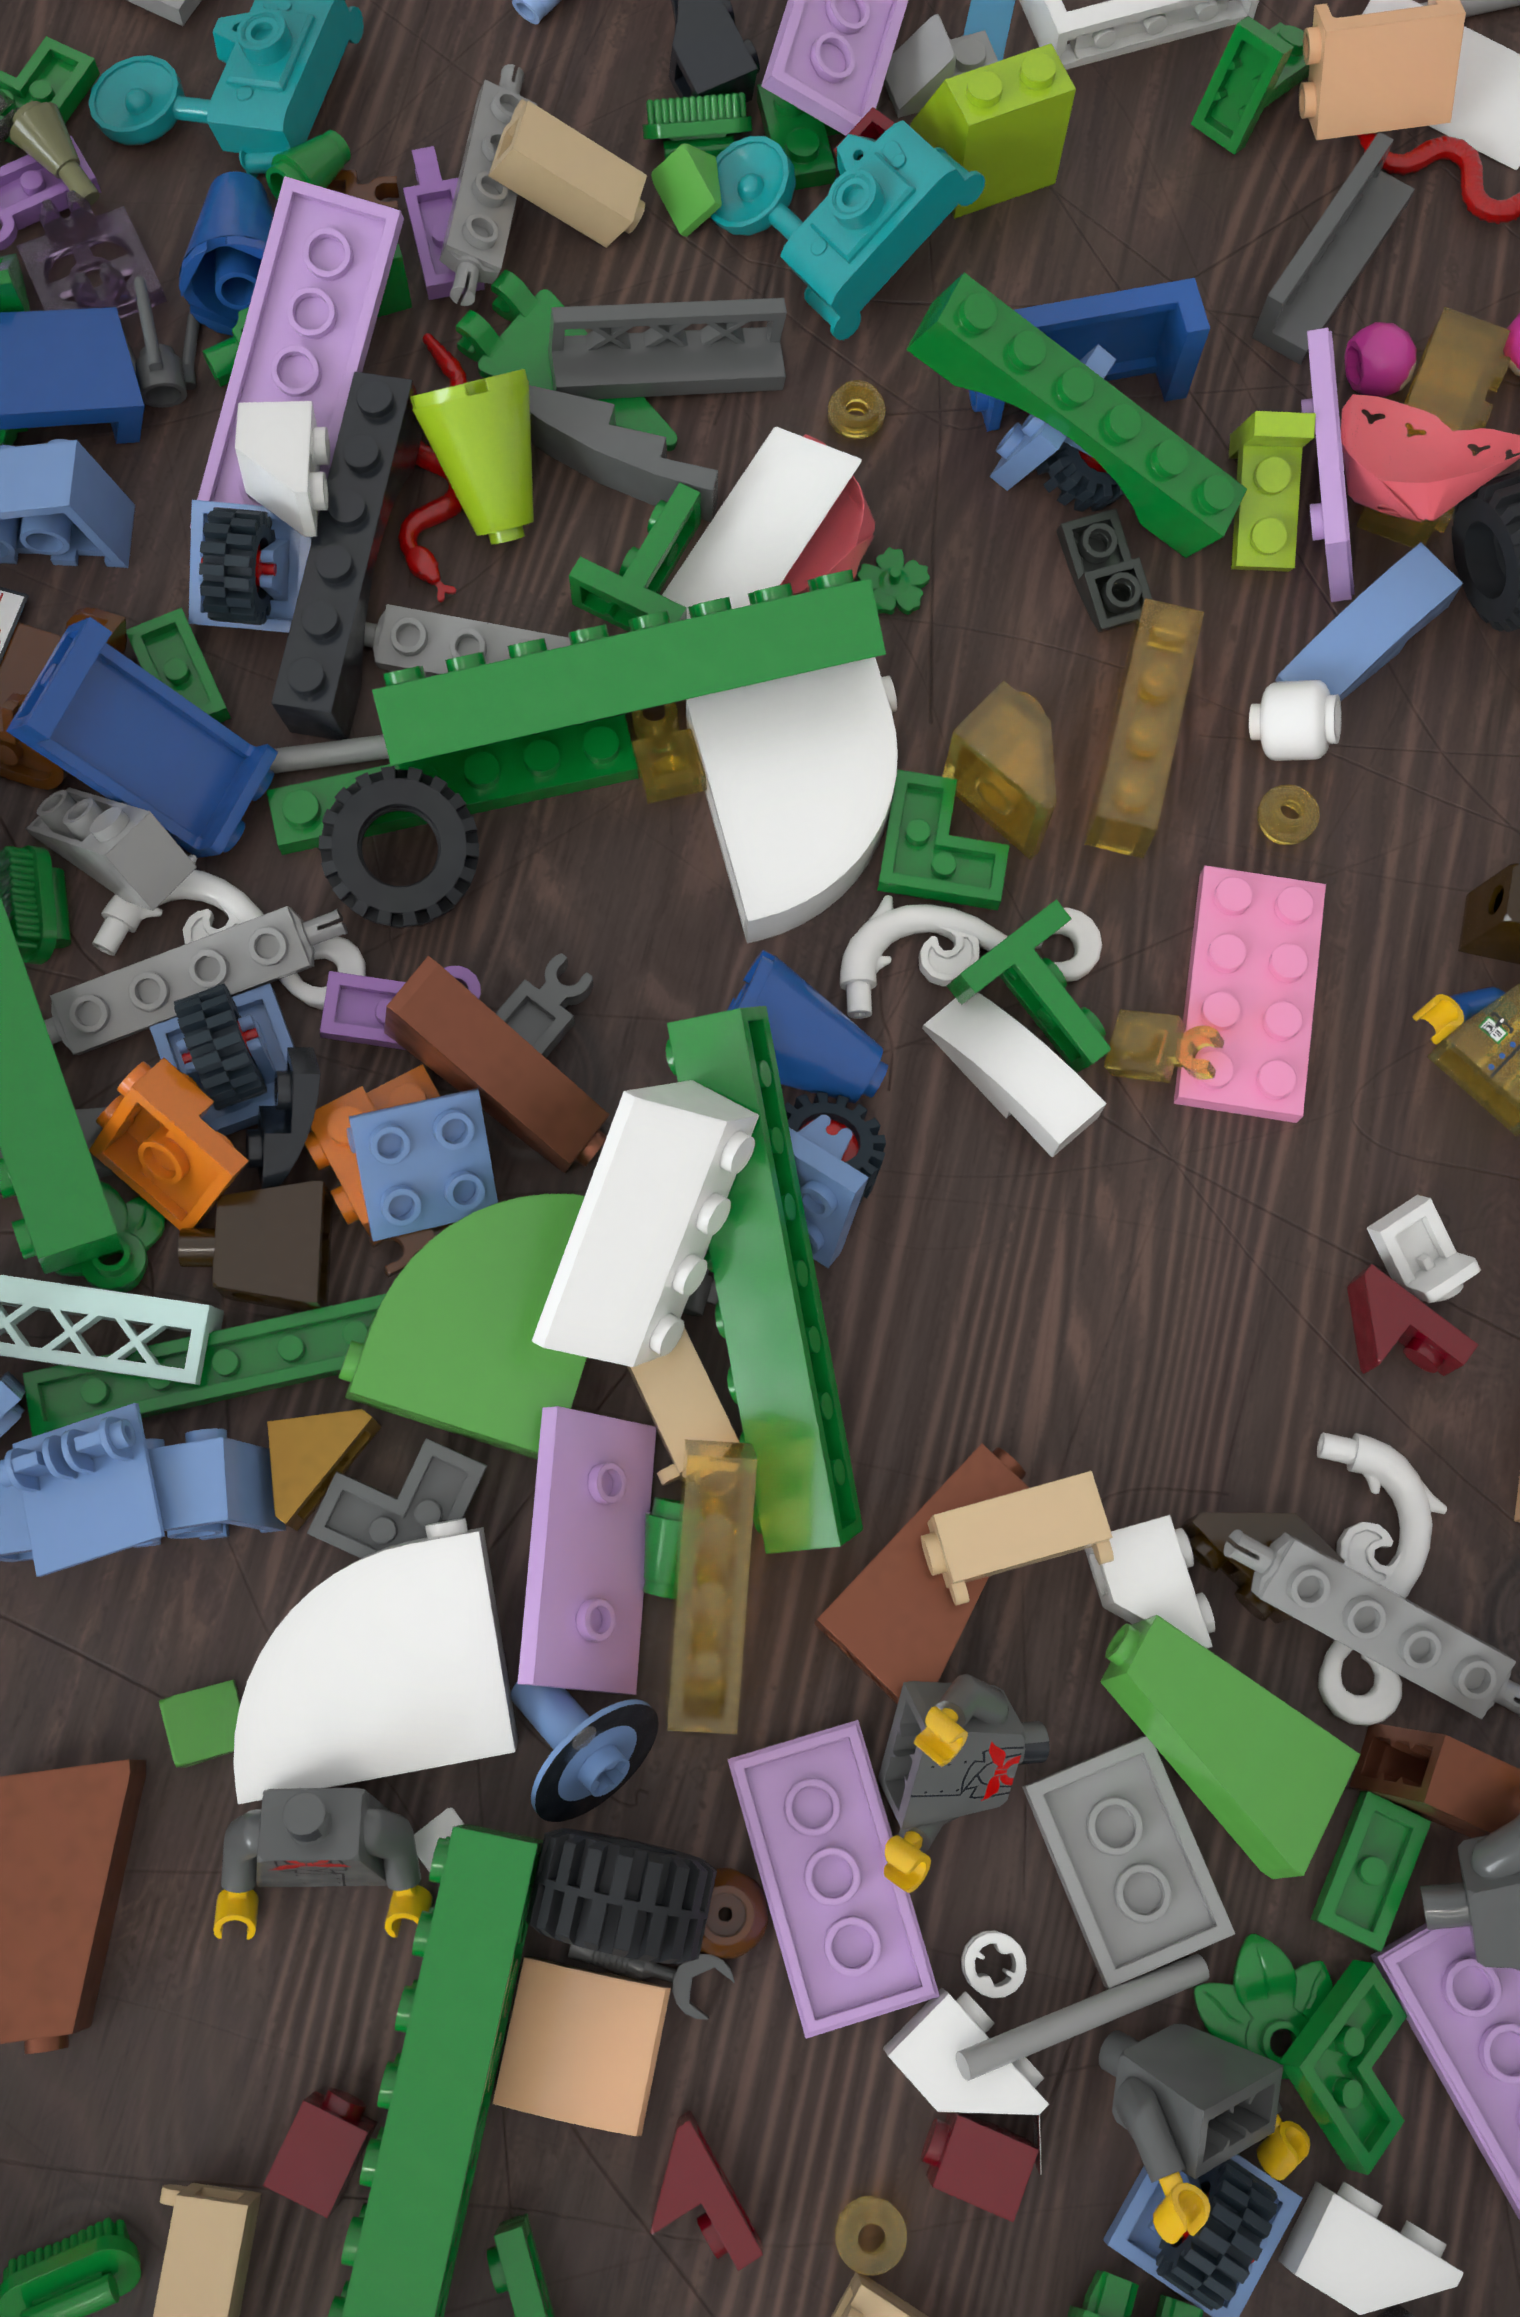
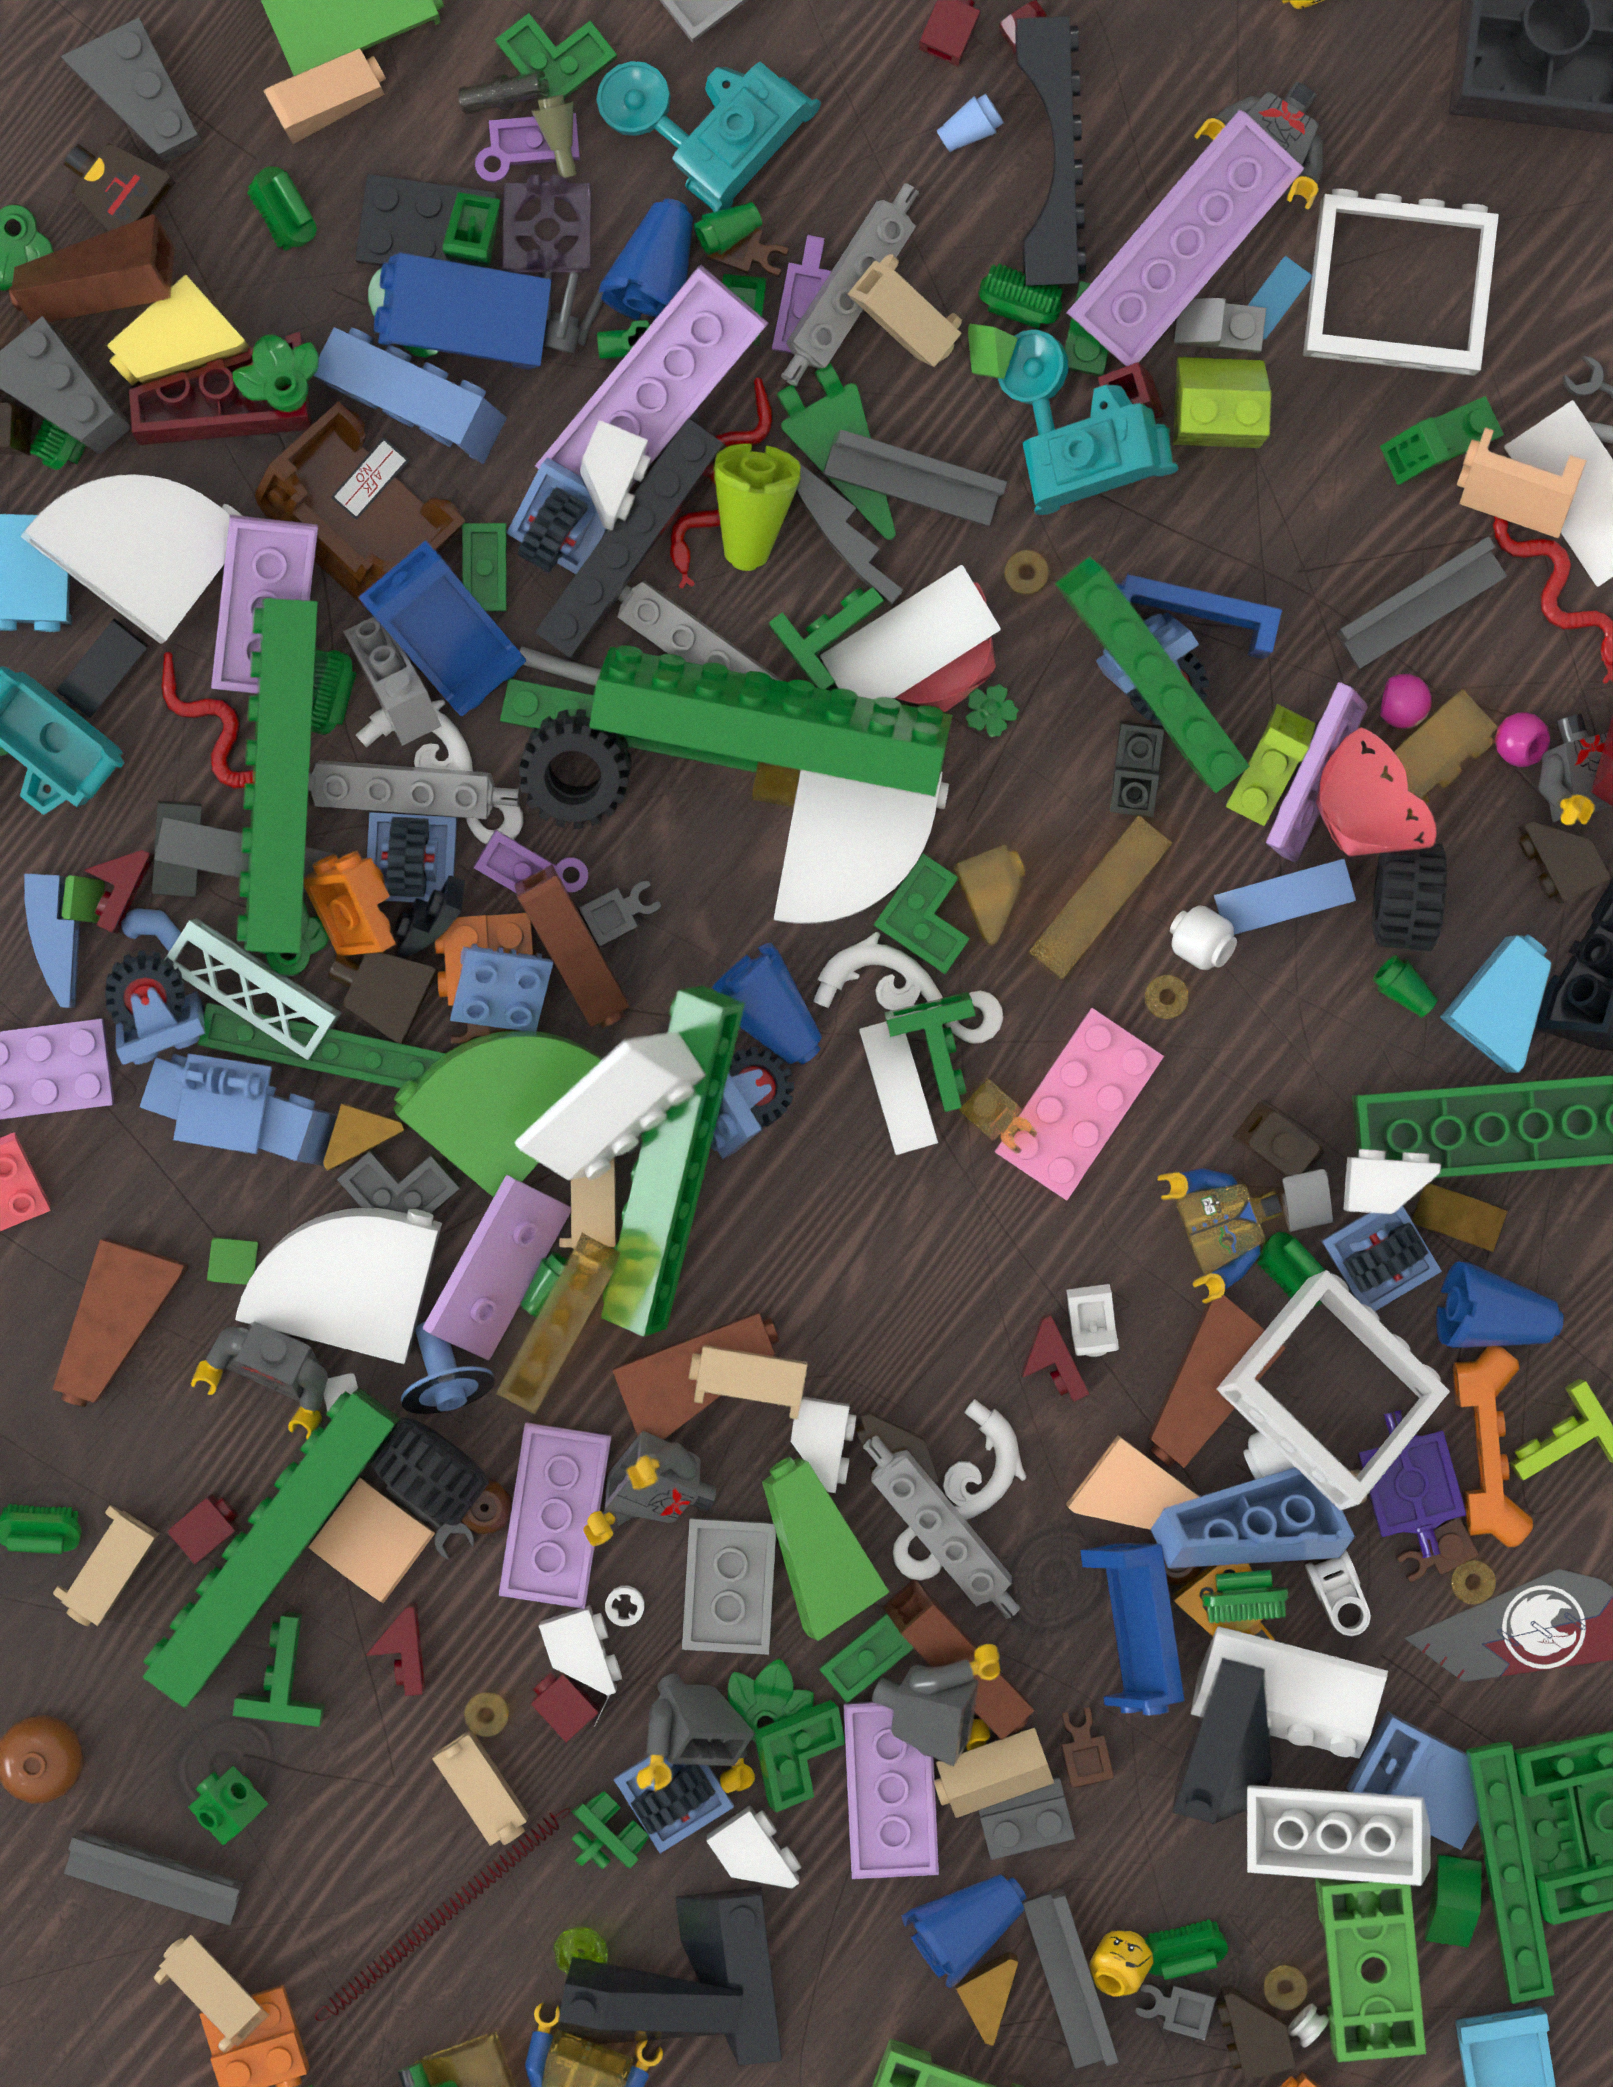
camera: 30 degrees right, 15 degrees up
light grey bar [956,1953,1209,2081] -> none

